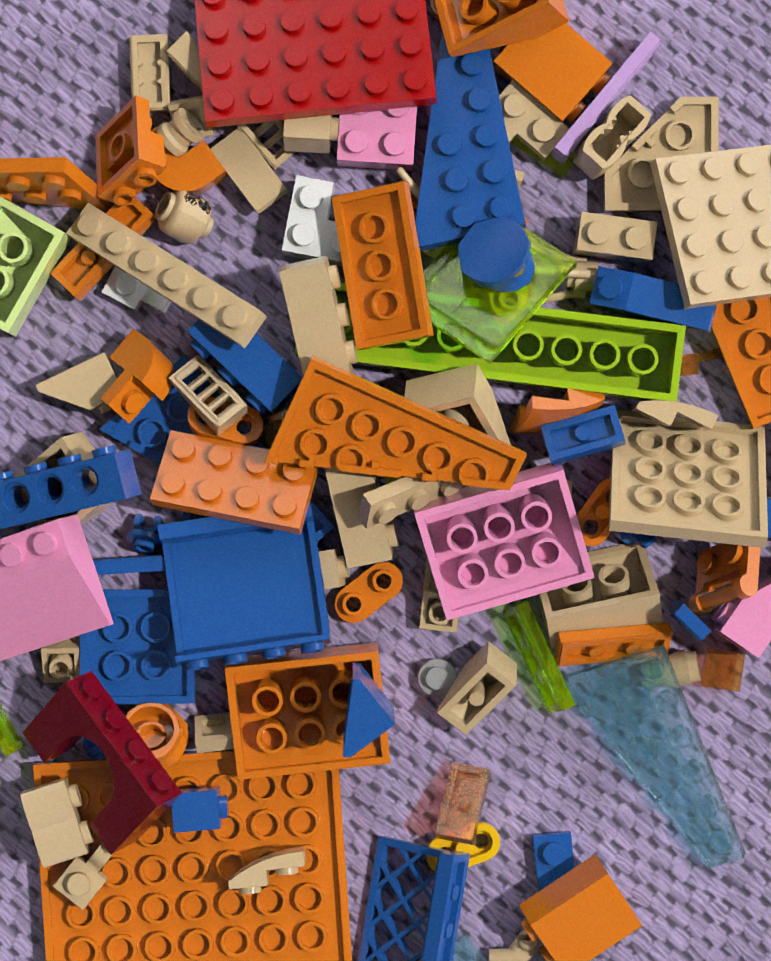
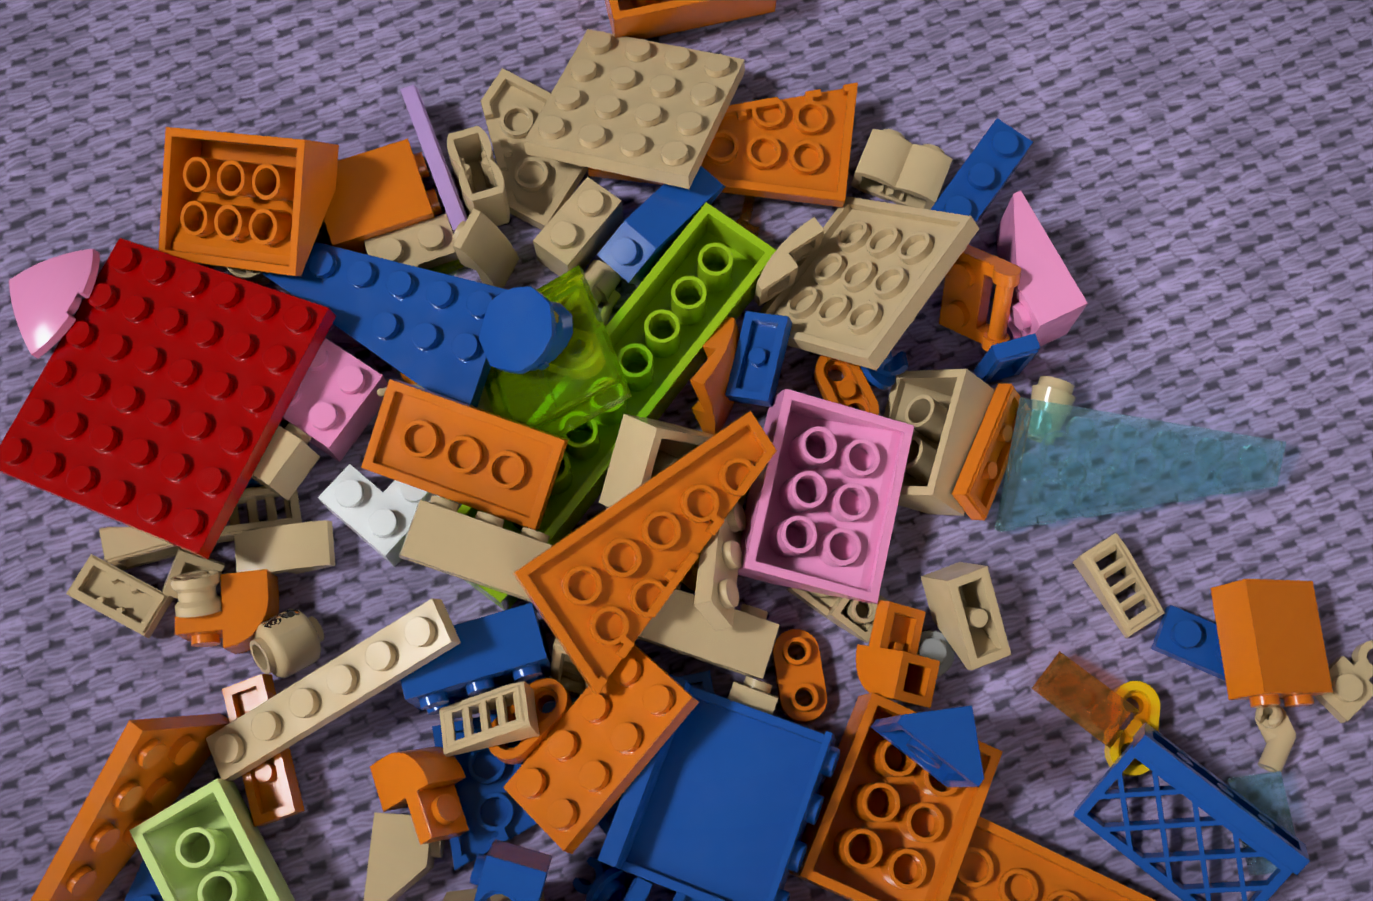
camera: 65 degrees left, 15 degrees down
orange plate [95,95,167,206] -> none
white plate [102,267,171,313] -> none
clear neon green tile [502,600,576,713] -> none
clear orange plate [700,647,745,692] -> none
none -> tan slope [452,208,519,288]
none -> orange brick [856,600,940,708]
none -> tan slope [1072,532,1165,638]

